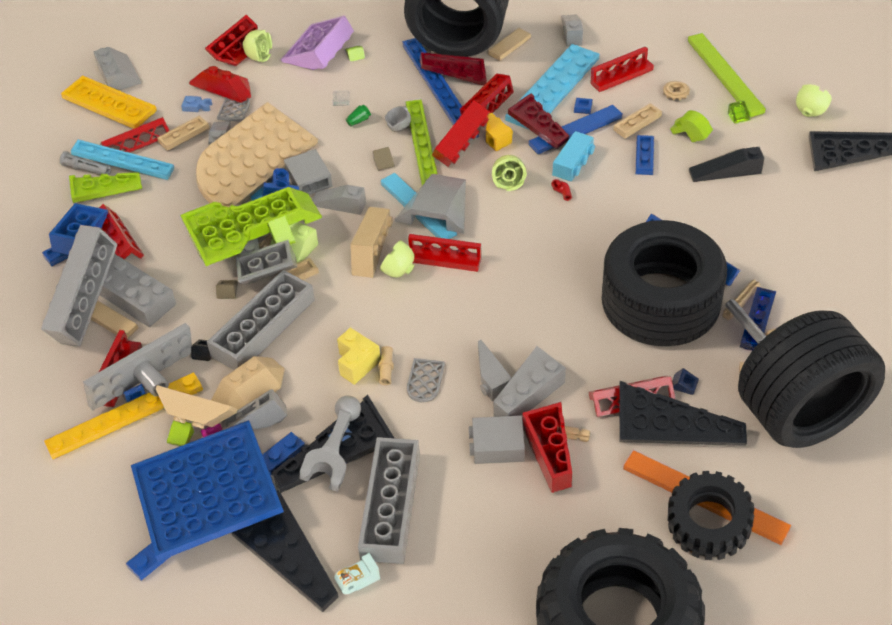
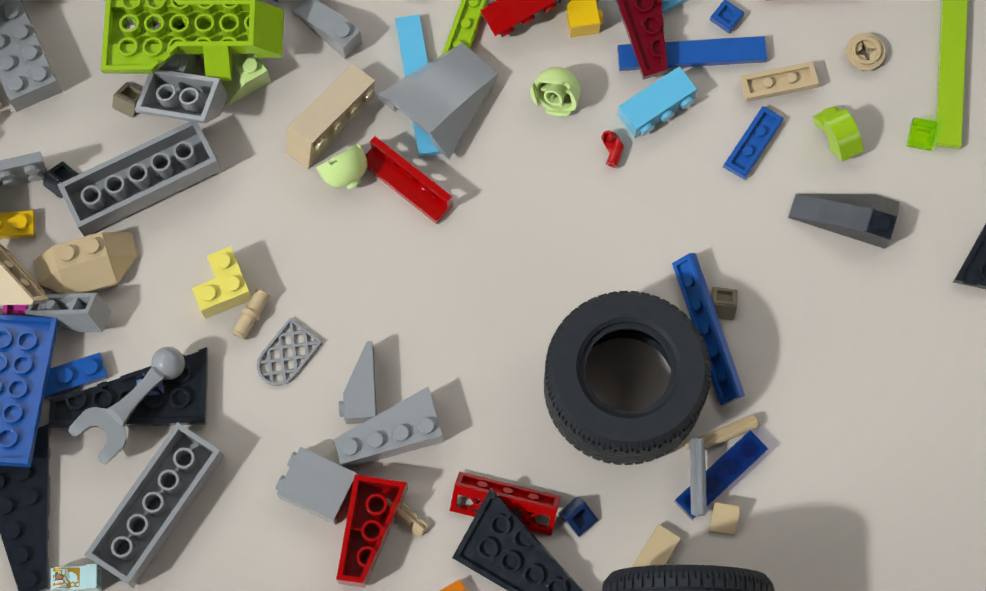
camera: 25 degrees right, 25 degrees up
tan tile [287,258,319,280] -> none

